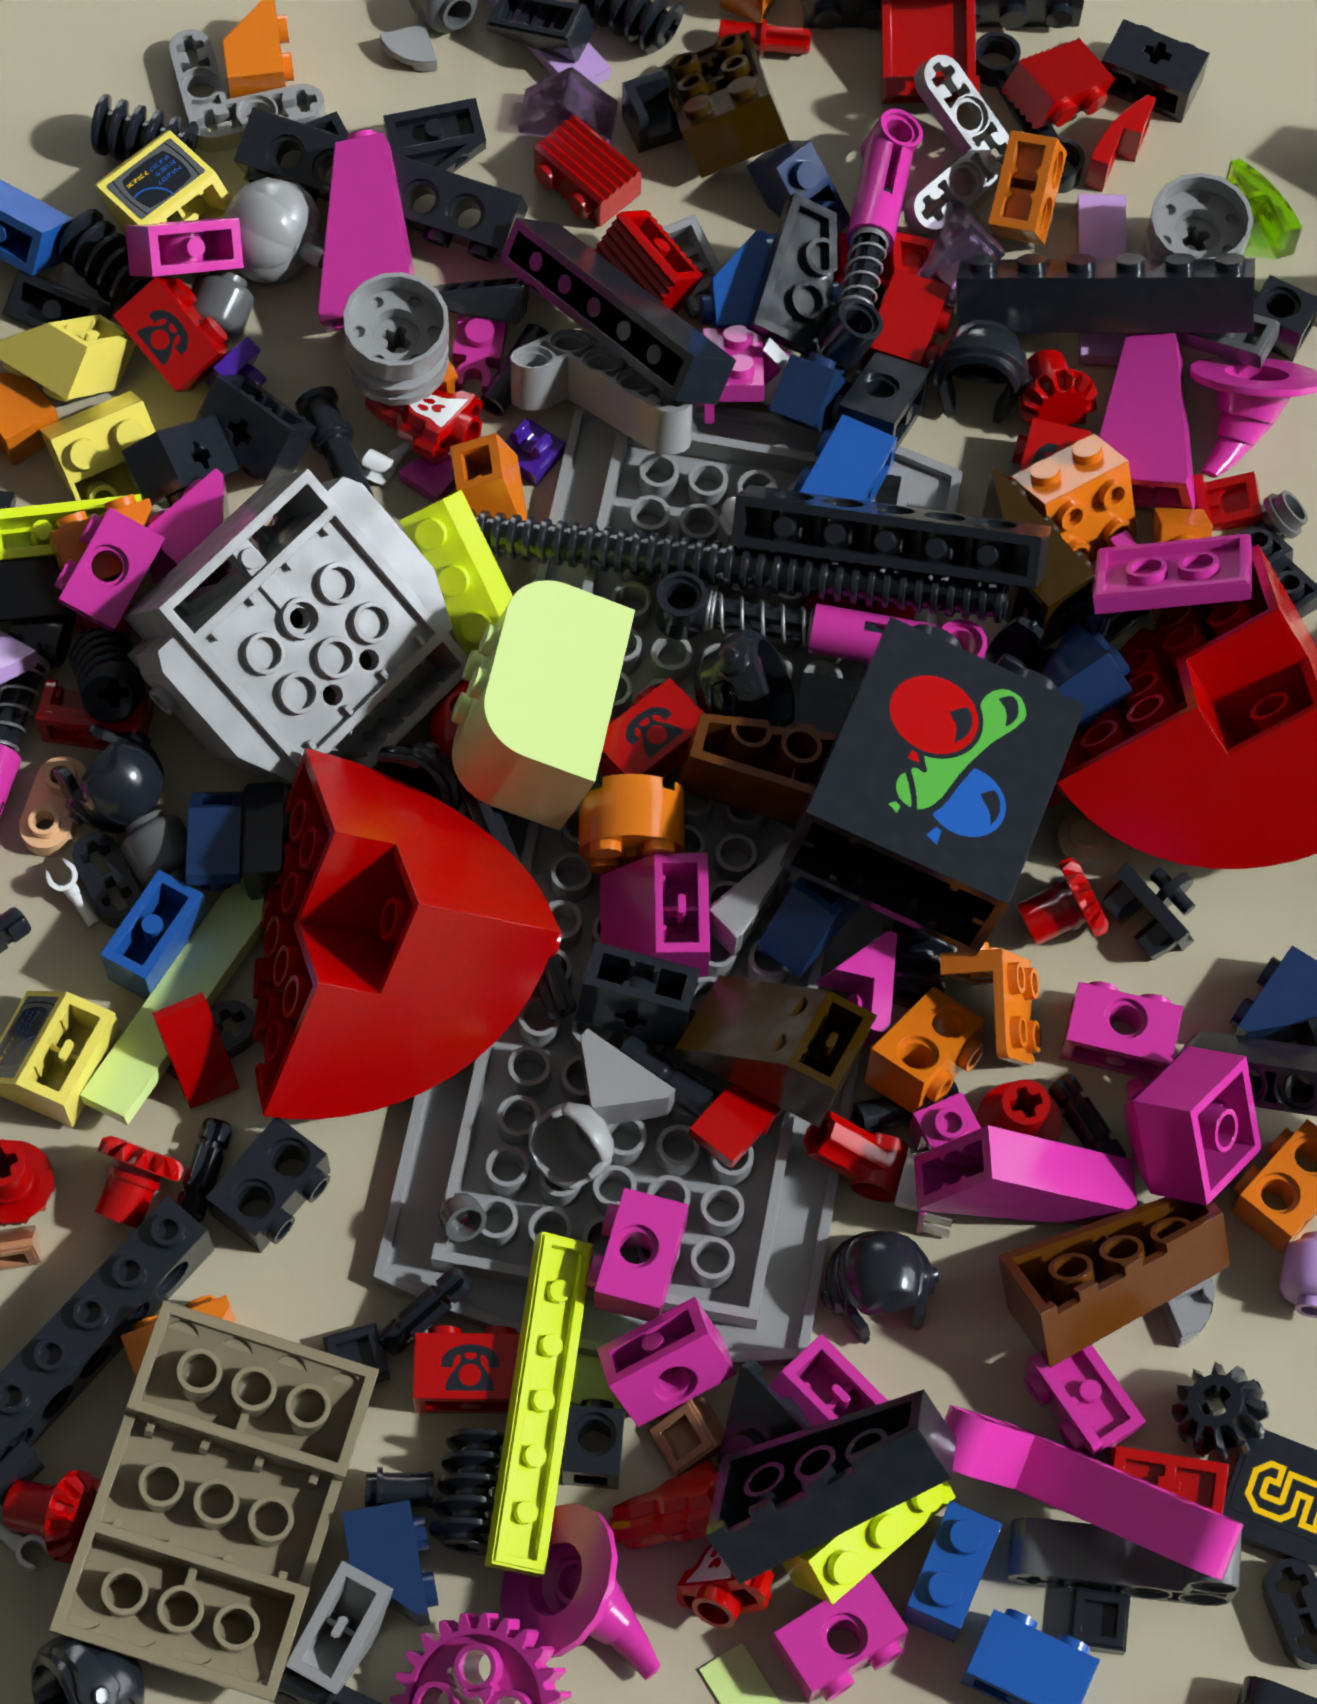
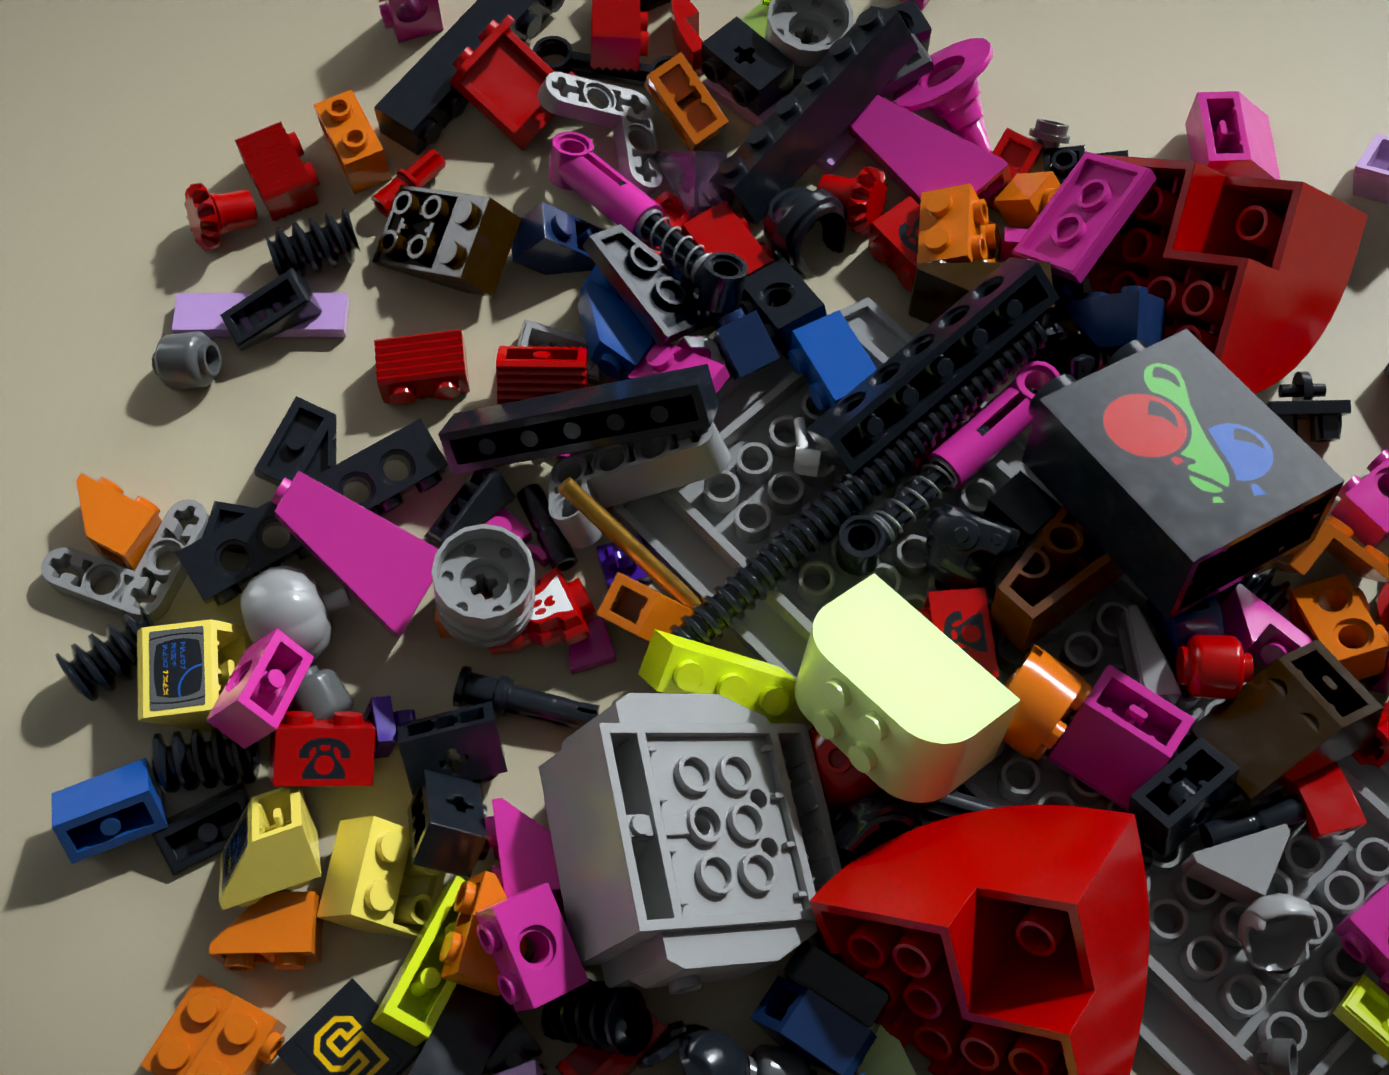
camera: 50 degrees left, 0 degrees up
white hand [362,441,412,485] -> none
light grey tile [380,24,438,72] -> none
clear purple slope [518,66,618,145] -> none
black panel [622,70,683,153] -> none
none -> pearl gold bar [557,477,702,608]
none -> black brick [701,16,794,116]
none -> red head [1176,634,1254,699]

